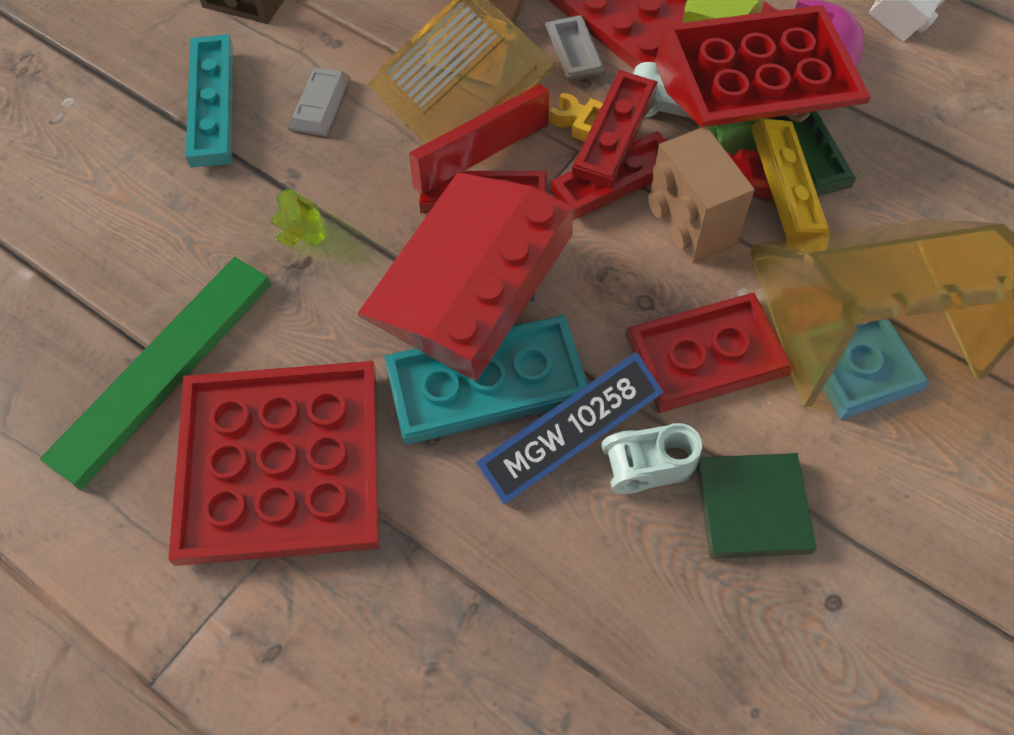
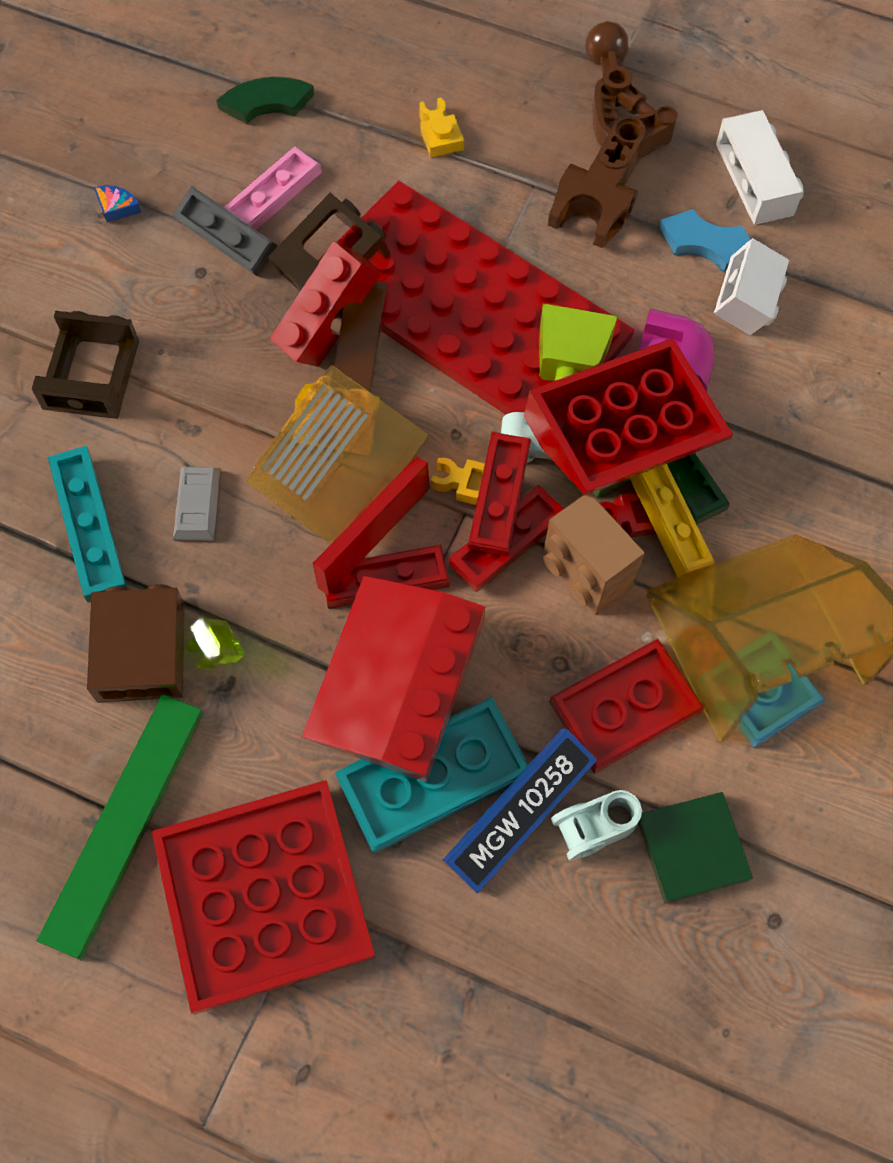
camera: 15 degrees left, 5 degrees up
light grey tile [545,15,605,82] -> none
none -> reddish brown brick [87,584,185,703]

